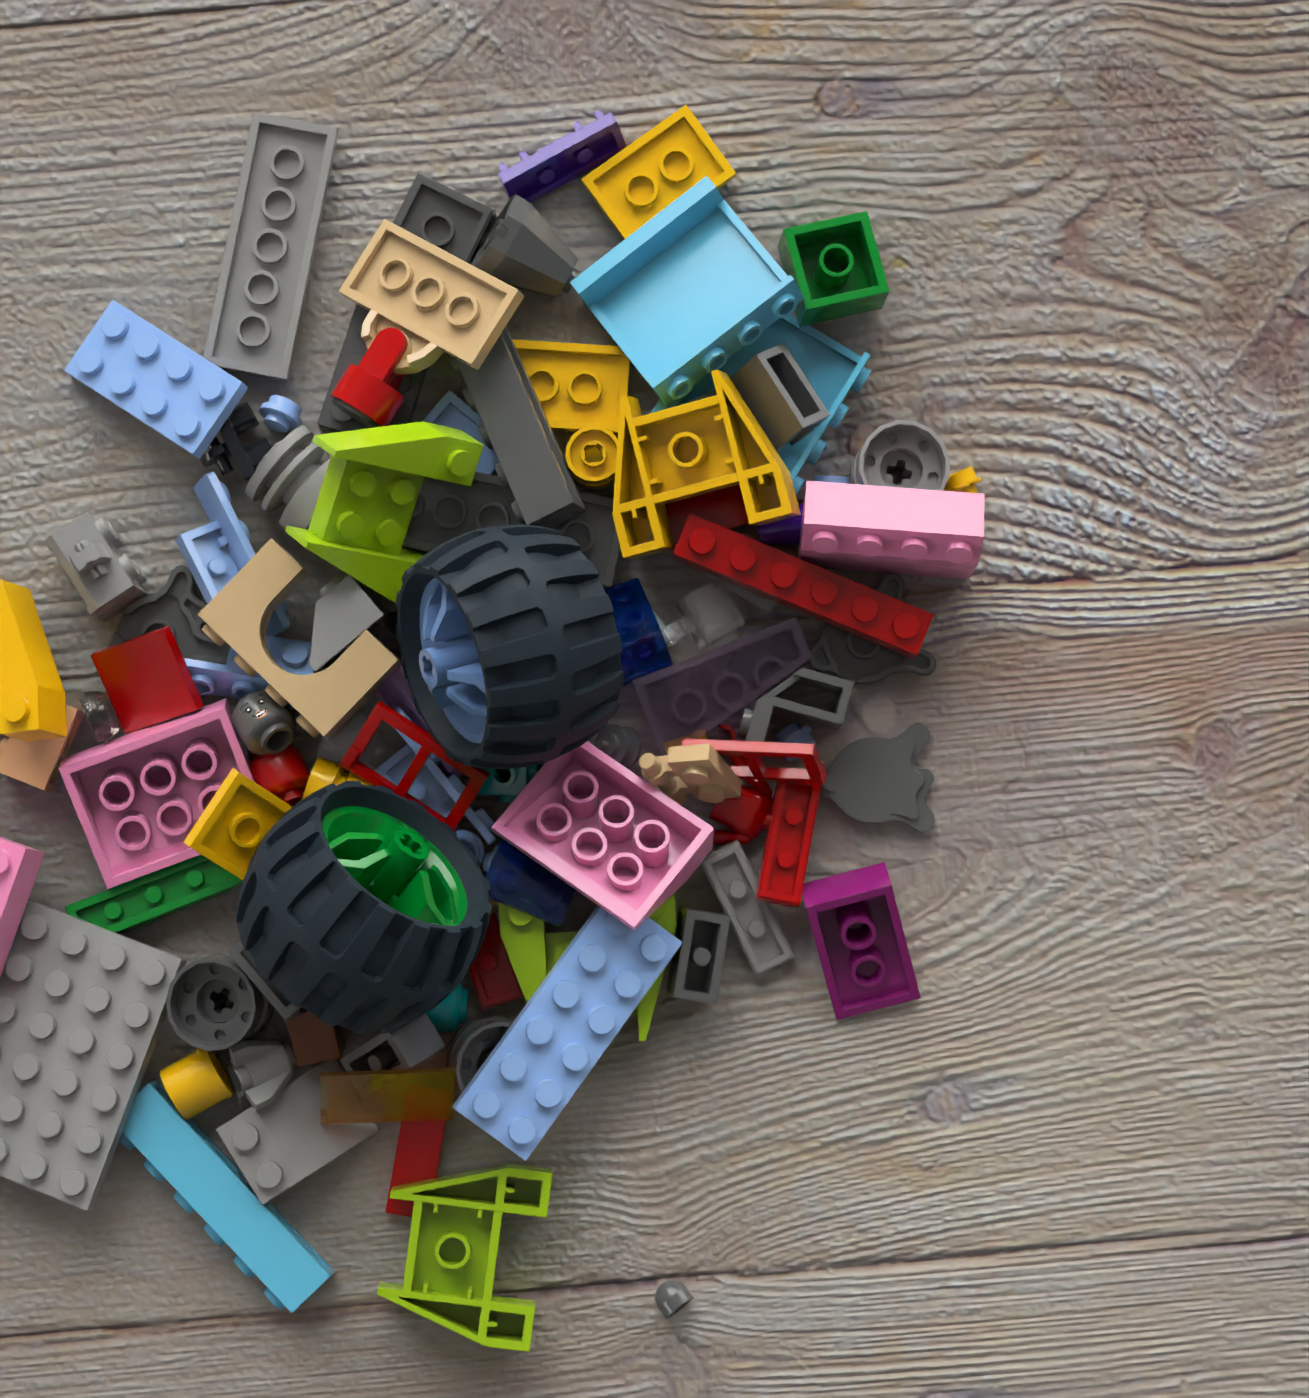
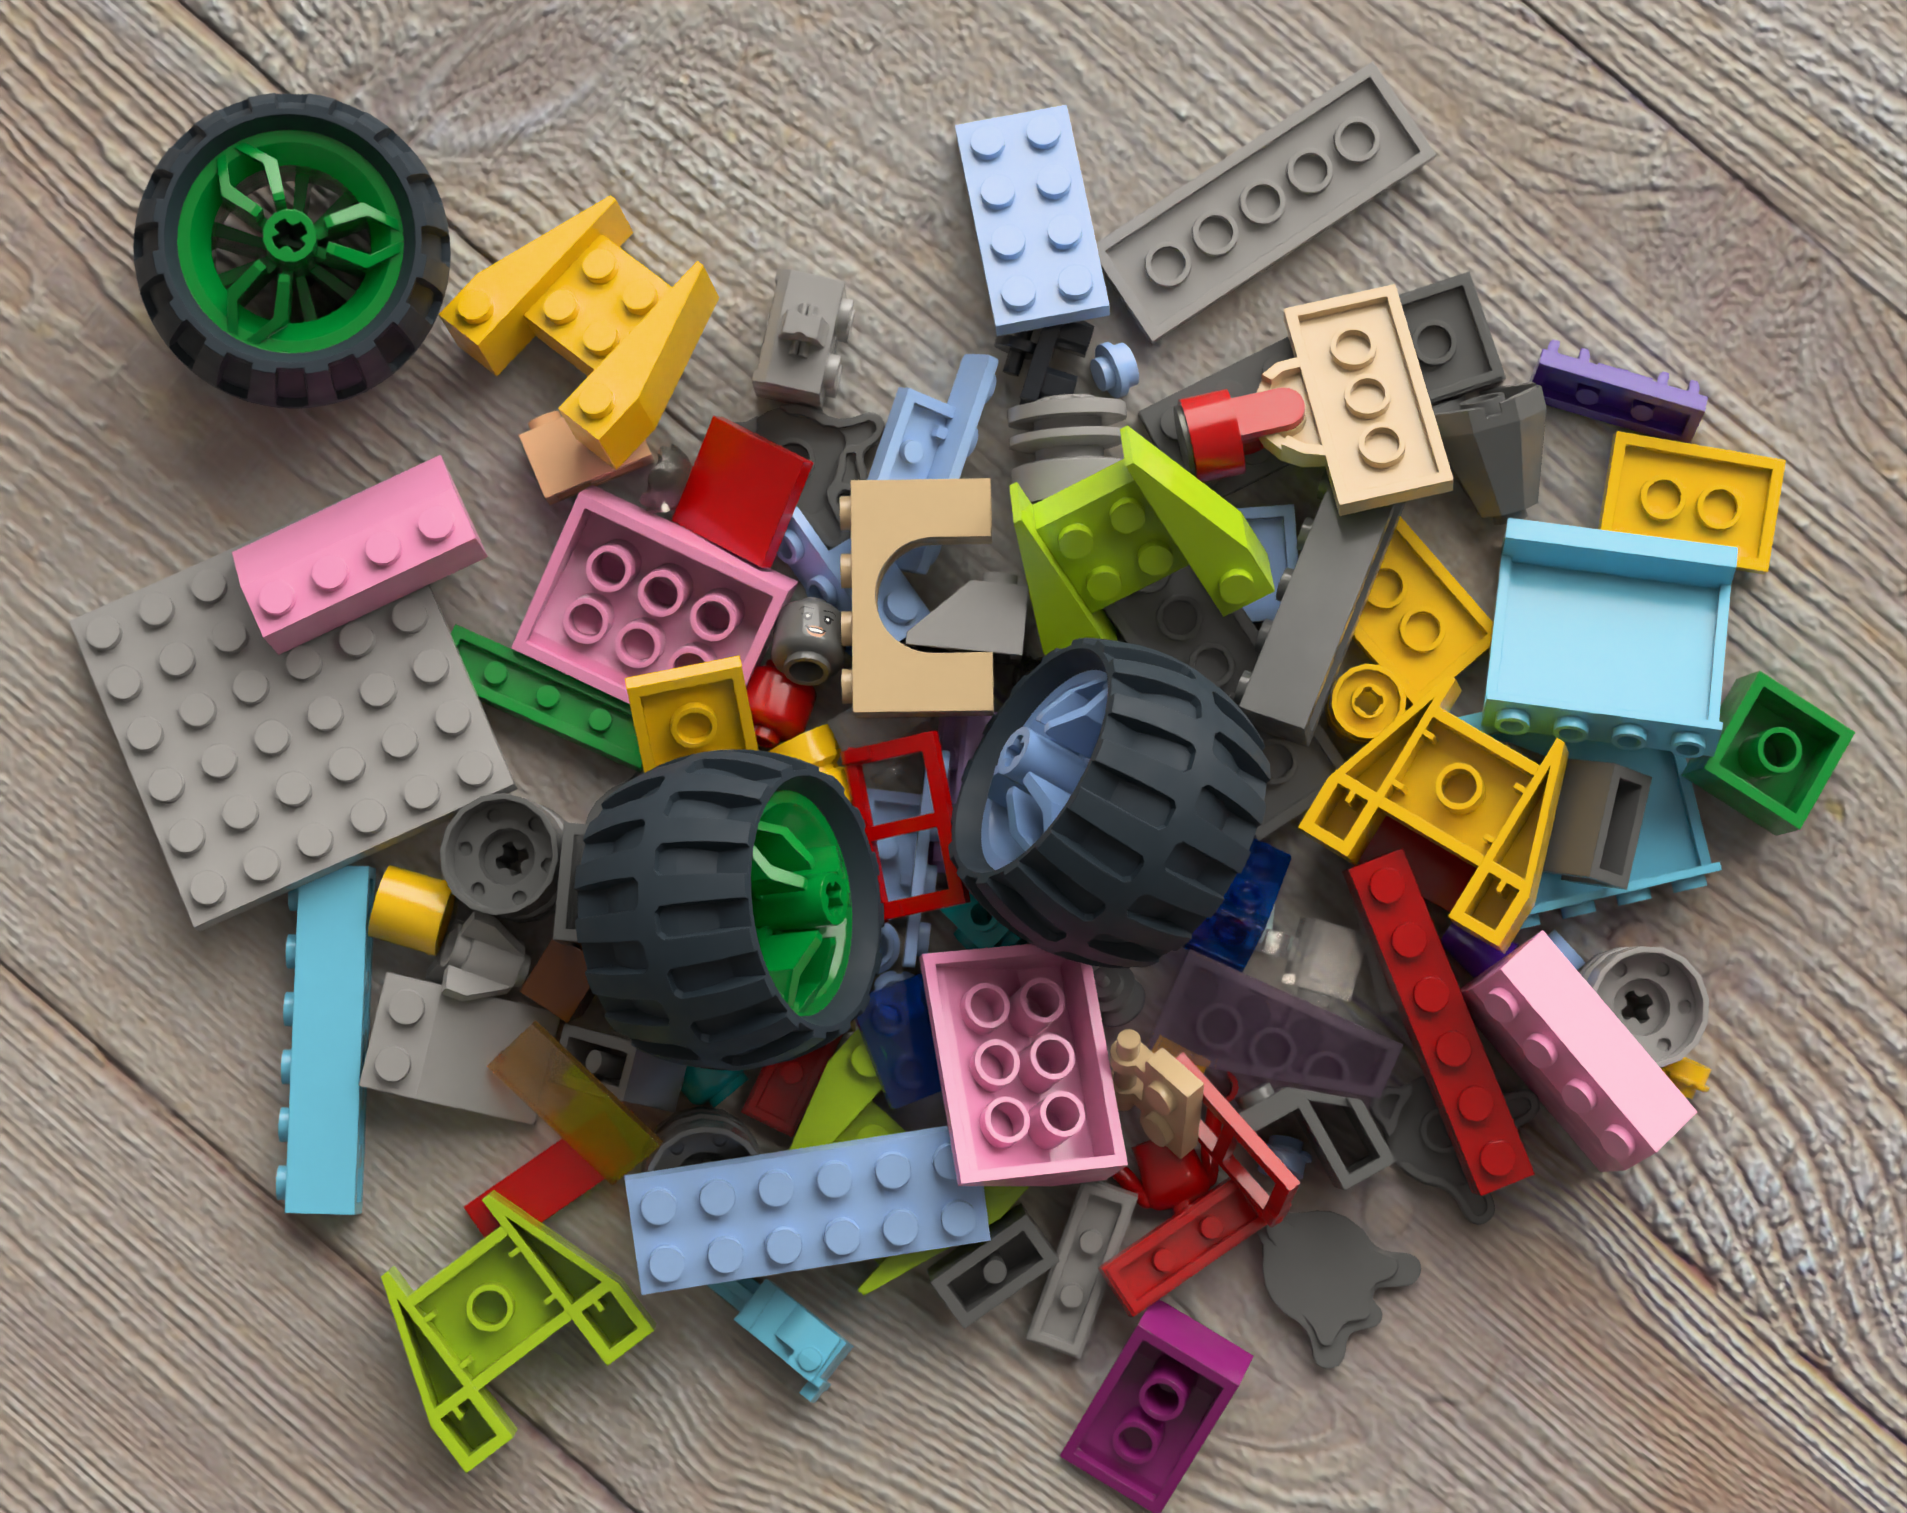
camera: 40 degrees right, 0 degrees up
none -> medium azure piece [706,1278,854,1403]

